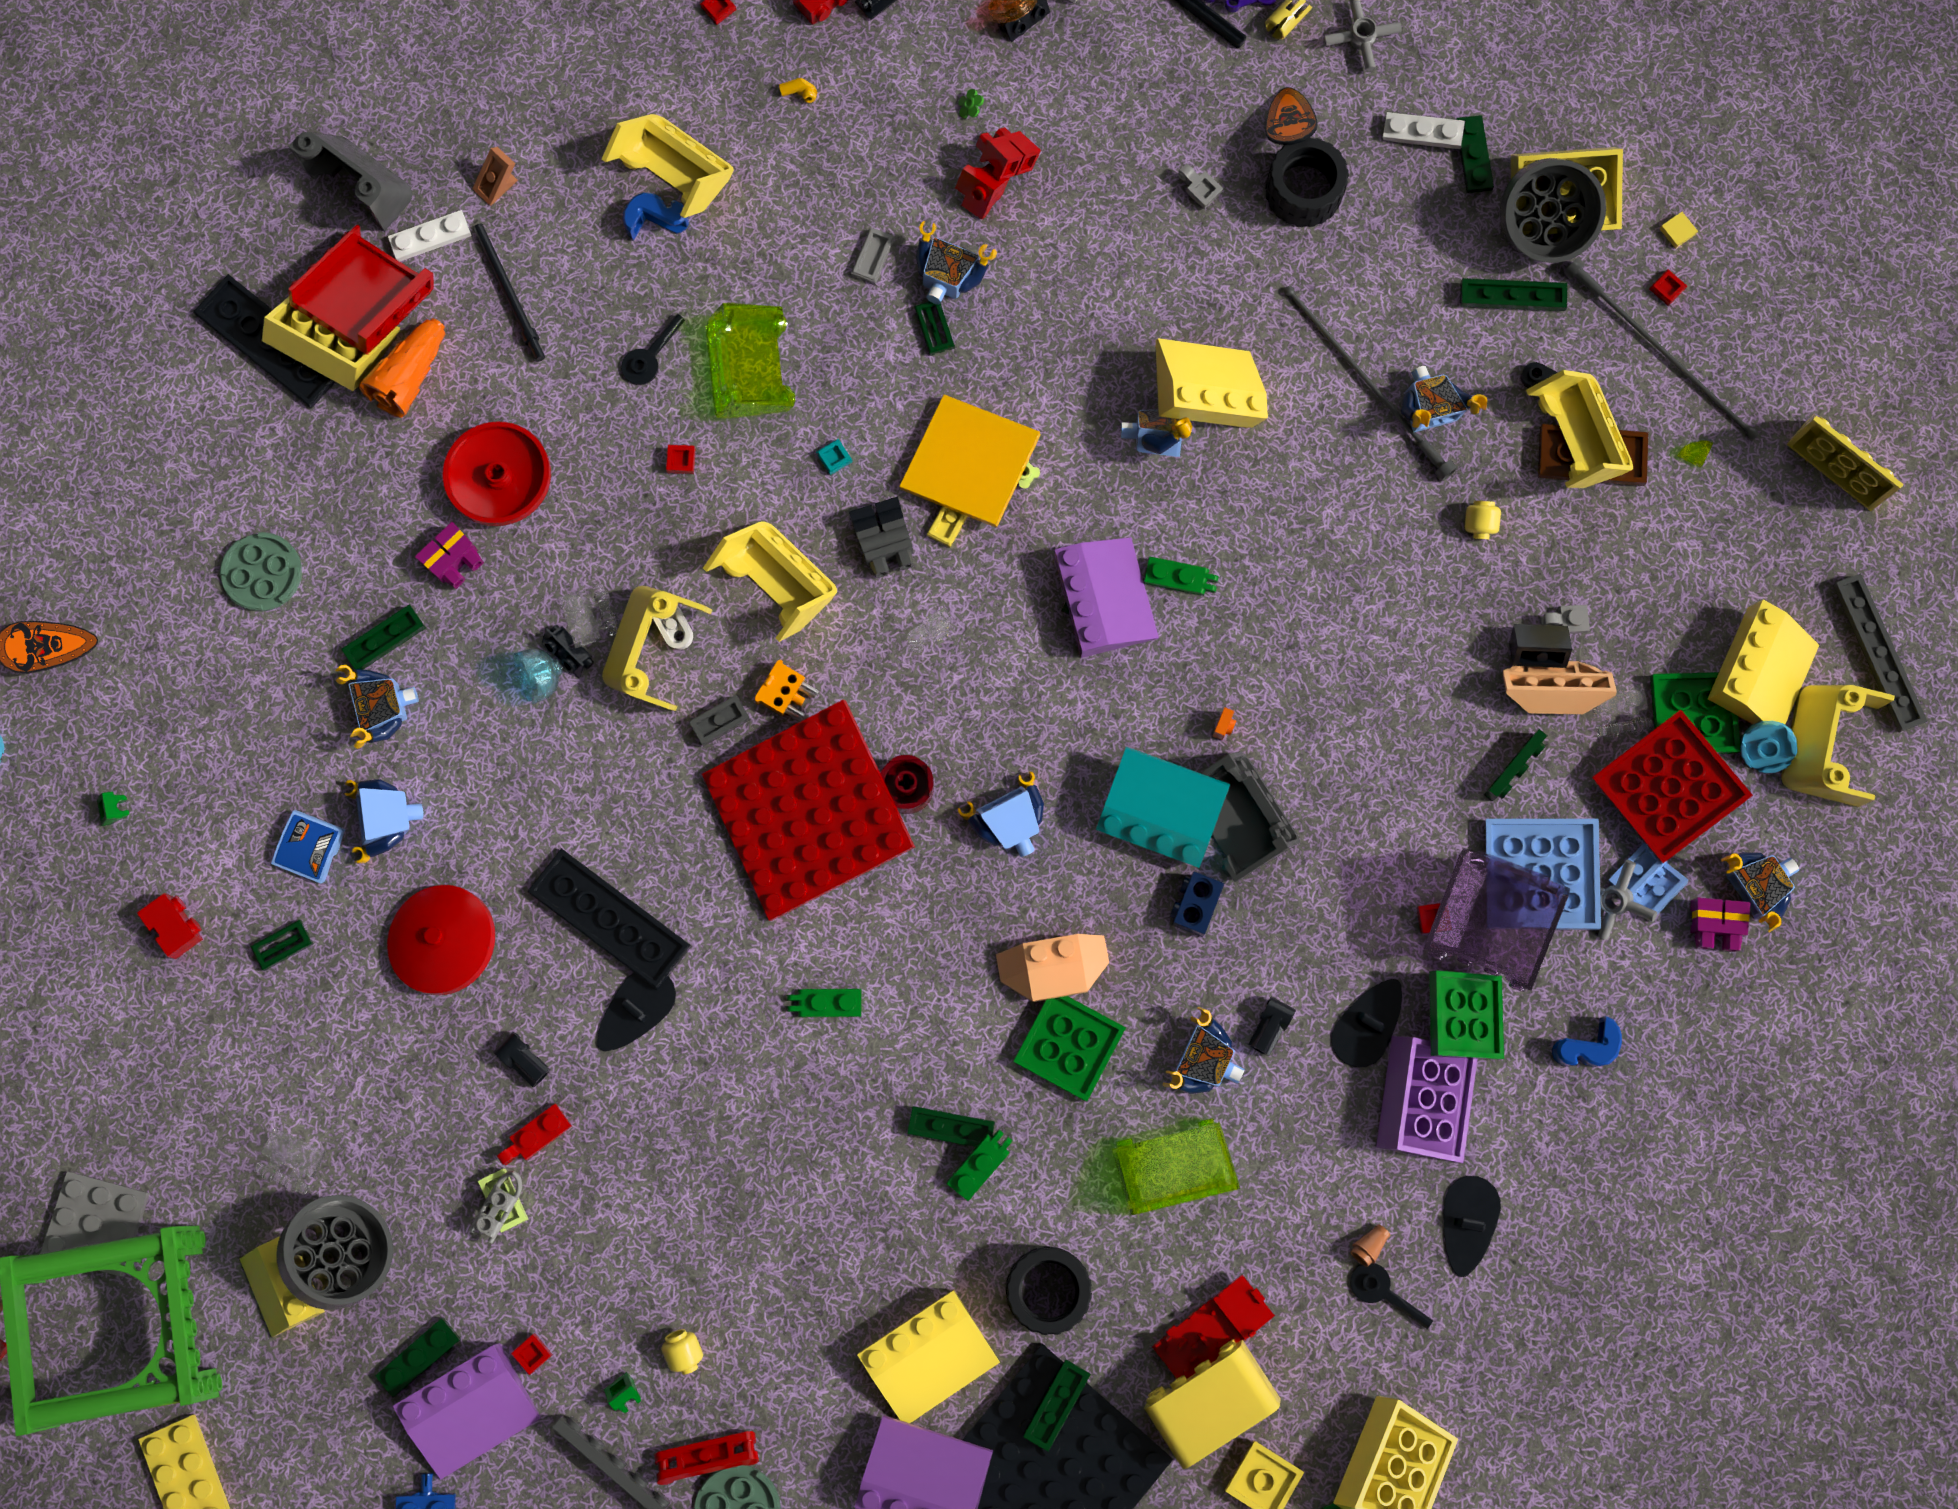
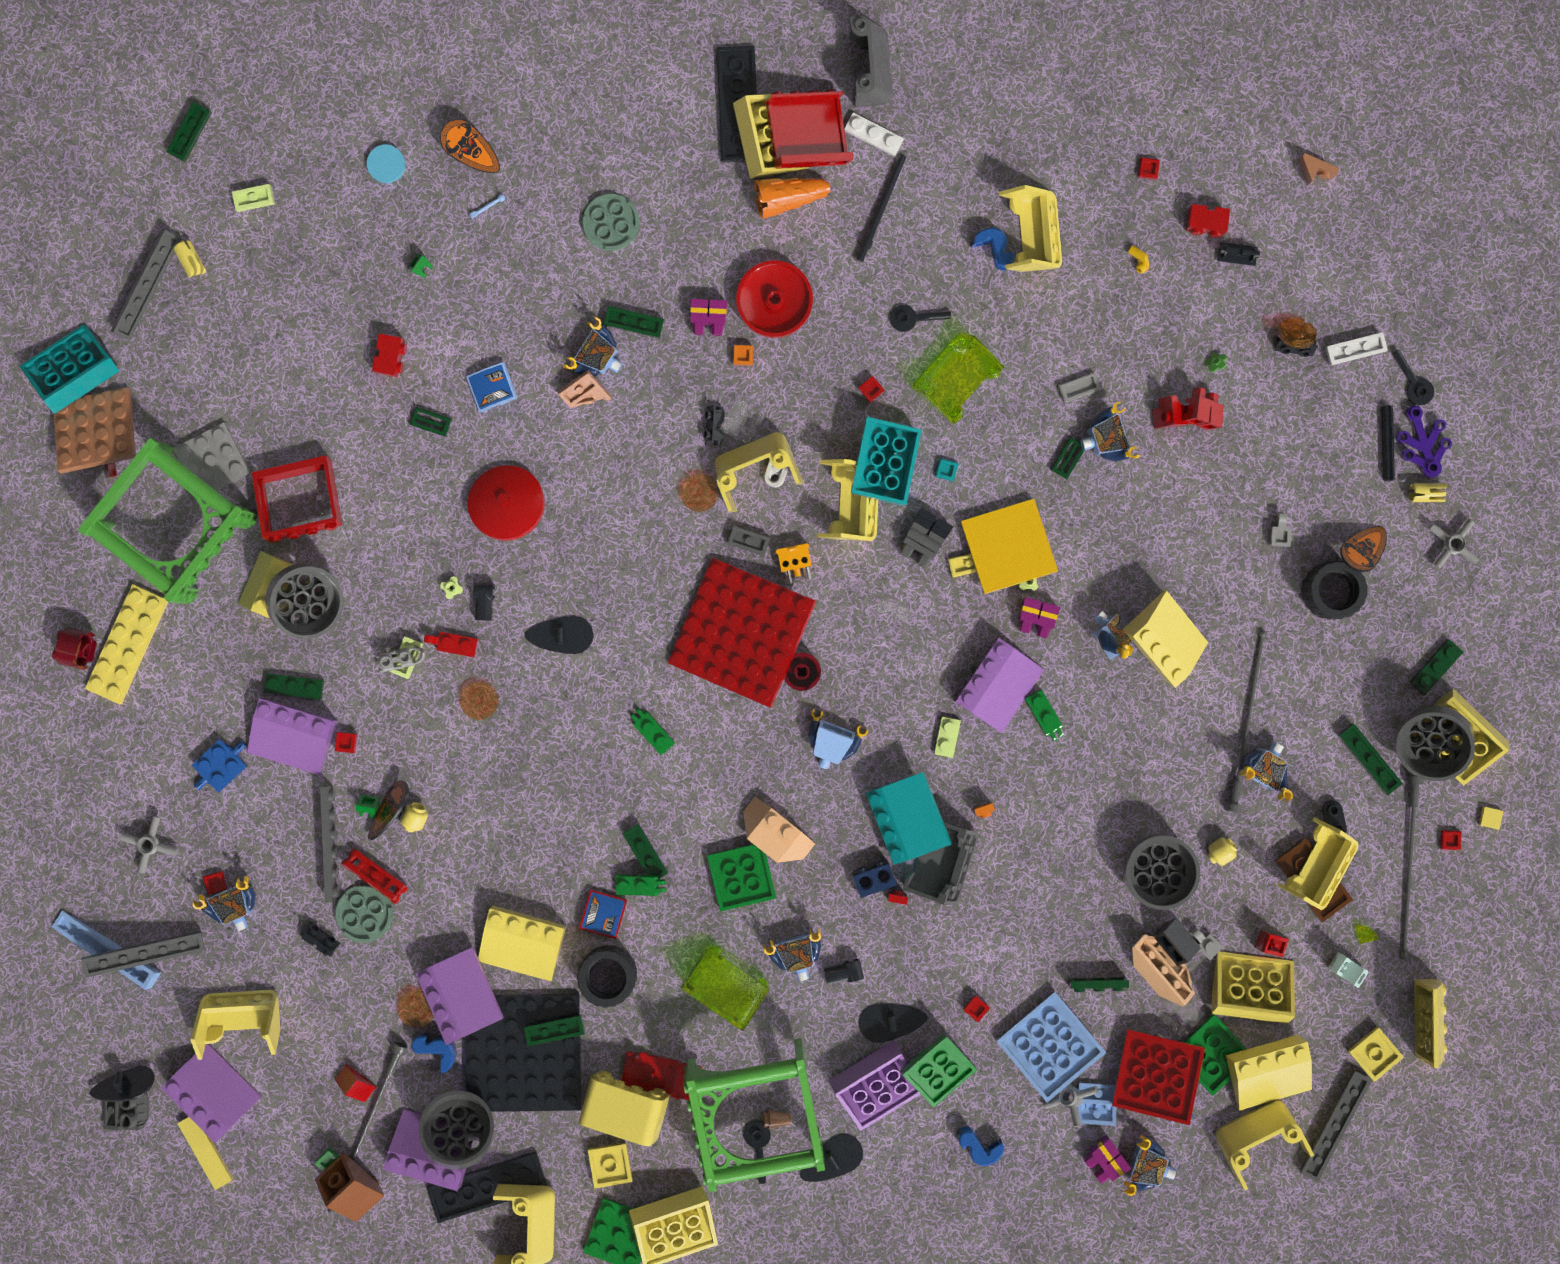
camera: 50 degrees right, 10 degrees up
light blue torso [345,779,423,864] -> none
nougat slope [472,147,518,206] -> none
clear light blue cylinder [513,648,562,704] -> none
black tile [527,848,692,990] -> none
white plate [1383,112,1465,149] -> none
clear purple windscreen [1423,848,1570,992] -> none
medium azure tile [1740,720,1797,773] -> none
none -> red window [252,455,343,543]
none -> shield [368,780,409,840]
none -> yellowish green plate [440,577,463,599]
none -> clear orange tile [460,682,499,720]
none -> light blue hinge [470,194,505,219]
none -> wing [558,370,611,408]
none -> slope [579,890,627,940]
none -> clear orange tile [680,474,719,512]
none -> bright green arch [683,1038,825,1192]
none -> orange plate [734,345,753,366]
none -> teal slope [851,417,922,506]
none -> red plate [887,889,908,905]
none -> yellowish green plate [934,717,961,758]
none -> magenta hips [1018,597,1061,638]
none -> dark grey wheel [1123,834,1200,910]
none -> light yellow slope [1212,951,1295,1024]
none -> red slope [1255,930,1289,957]
none -> light aqua brick [1328,952,1369,988]
none -> light yellow plate [1348,1026,1404,1082]

